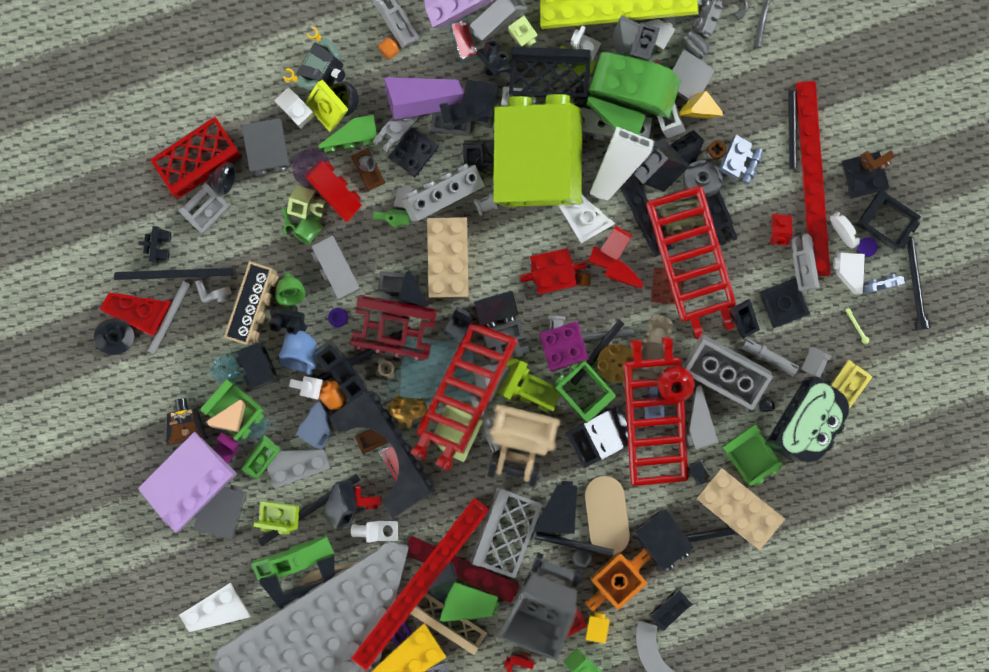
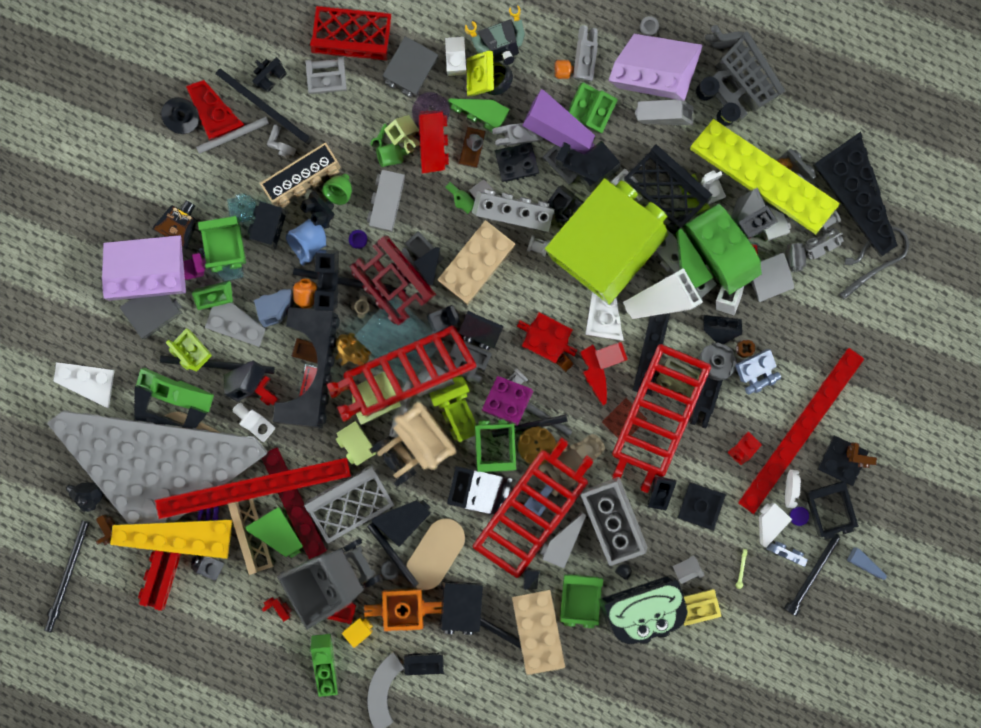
camera: 40 degrees right, 0 degrees up
light nougat slope [207,400,246,432] -> none
black hat [209,162,235,195] -> none
white plate [289,376,322,399] -> none
black slope [428,562,457,602] -> none
slope [449,20,479,63] -> none
black hips [476,41,512,76] -> none
yellowish green brick [507,16,538,47] -> none
black slope [633,138,690,192] -> none
red piece [658,366,694,402] -> none
yellow slope [679,91,723,119] -> none
light grey pin [741,338,799,377] -> none
black bar [788,91,797,170] -> none
light grey hinge [792,234,820,291] -> none
none -> yellowish green brick [336,421,377,466]
none -> bright green slope [568,82,618,133]
none -> sand blue slope [847,547,887,580]

